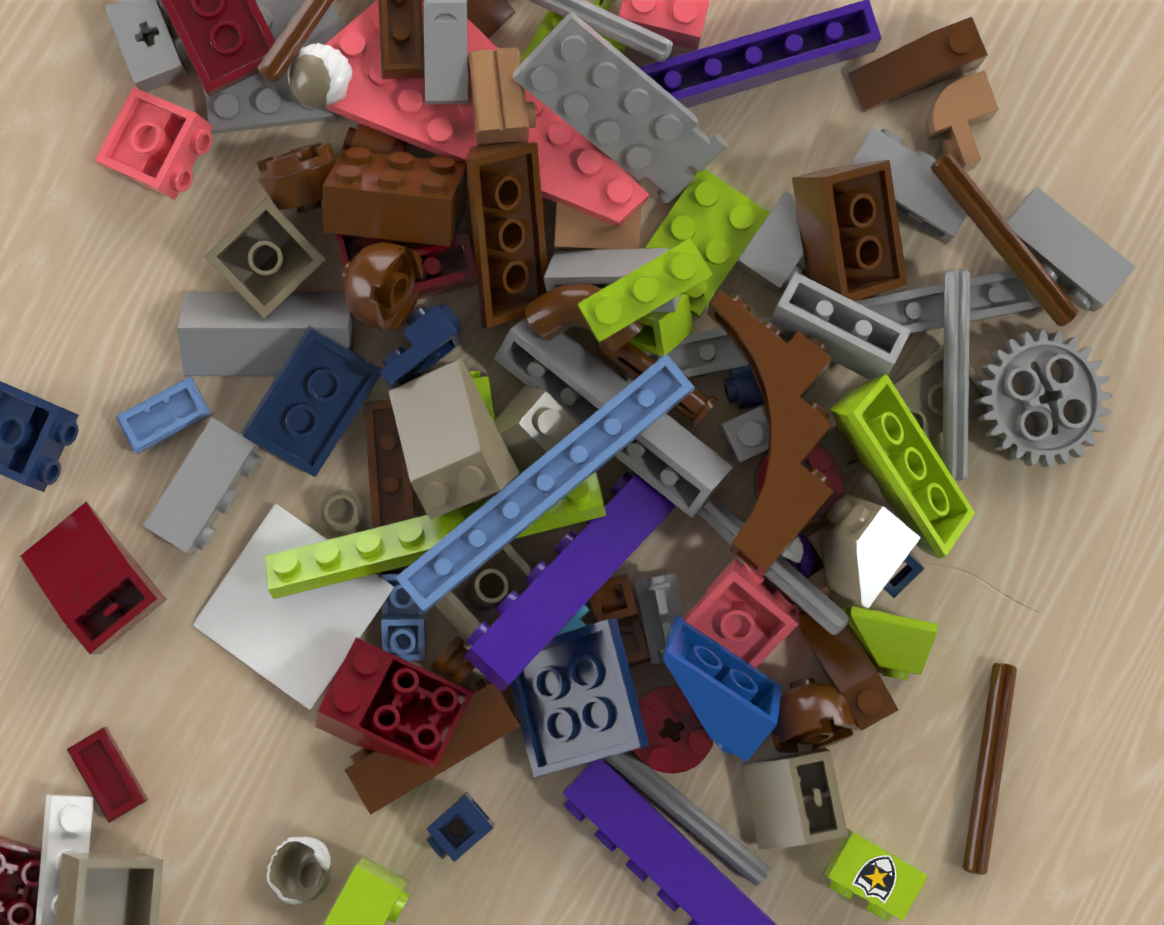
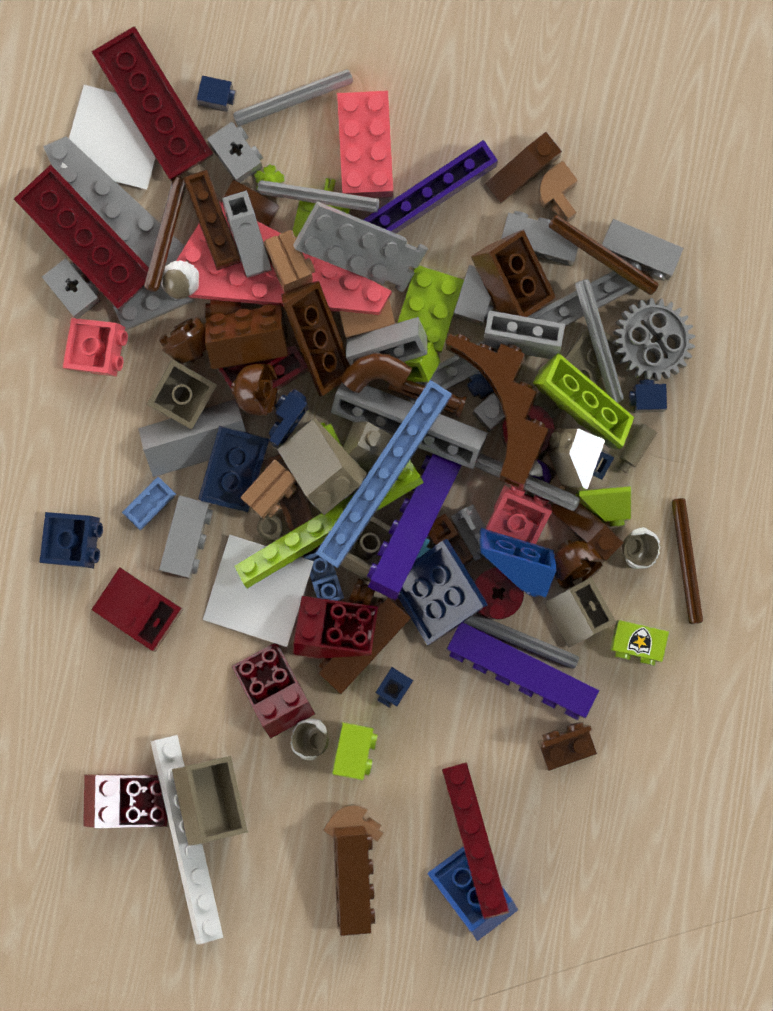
camera: 20 degrees left, 0 degrees up
dark red tile [67,727,149,823] -> none
lime plate [577,237,713,342] -> none
none -> dark red slope [232,643,315,739]
none -> medium nougat brick [240,459,298,519]
none -> dark tan cylinder [618,423,657,473]
none -> dark tan hair [622,527,660,569]
none -> dark blue brick [629,380,667,413]

